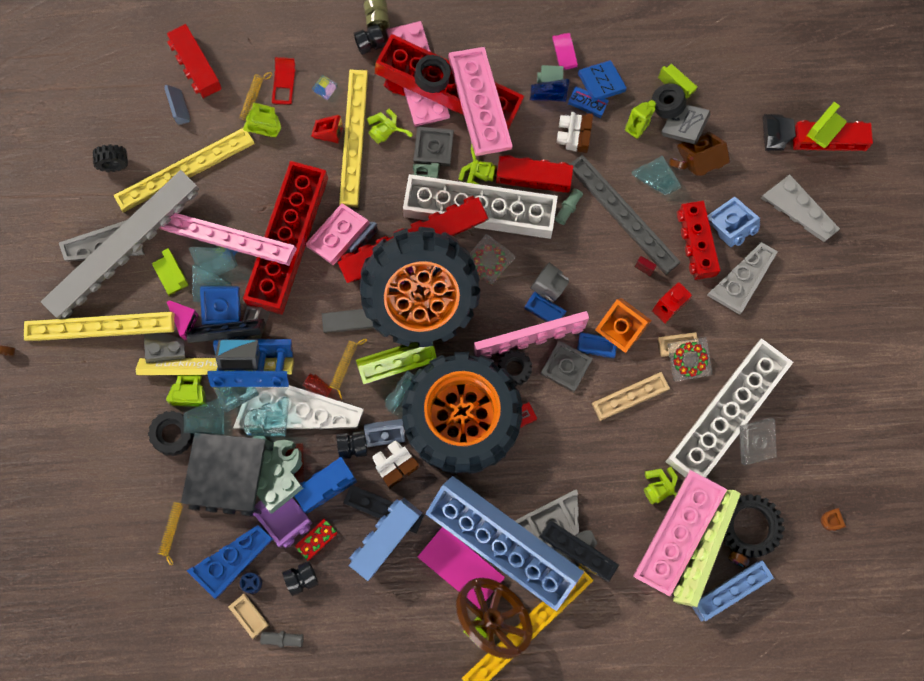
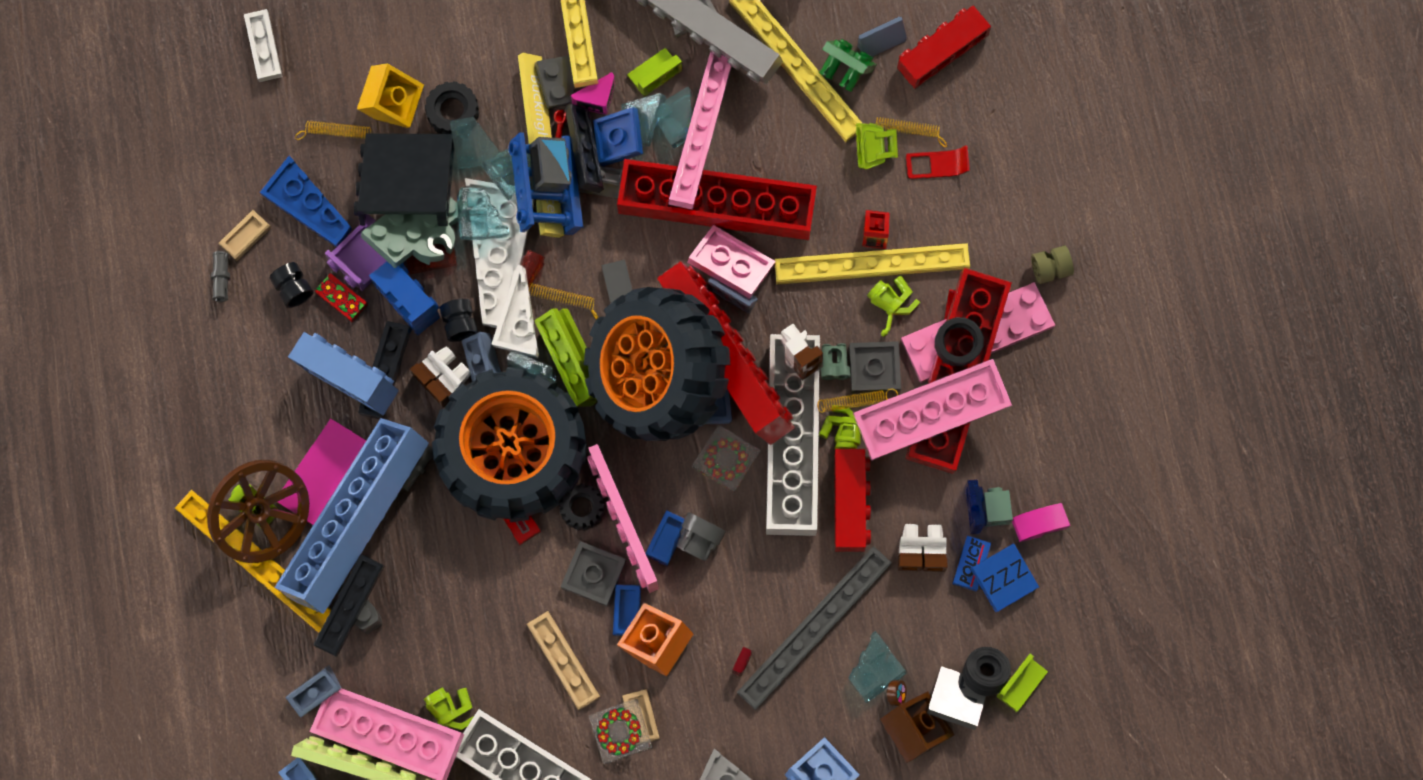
camera: 85 degrees right, 0 degrees up
lime piece [166,375,206,407] -> none
dark blue wheel [240,573,262,594] -> none
clear light blue tile [312,75,338,100] -> none
black wheel [353,24,385,55] -> none
light grey wing [515,489,579,548] -> none
sand green pin [555,188,583,225] -> none
lime piece [625,100,656,139] -> none
red torso [652,282,692,324] -> none
red brick [677,200,720,280] -> none
none -> white plate [244,9,283,82]
none -> sand blue slope [285,665,341,718]
none -> yellow slope [357,63,424,128]
none -> white wing [492,265,539,358]
none -> red hand [554,109,568,138]
none -> hips [781,324,823,381]
none -> yellow piece [817,389,898,413]
none -> green plate [819,39,877,92]

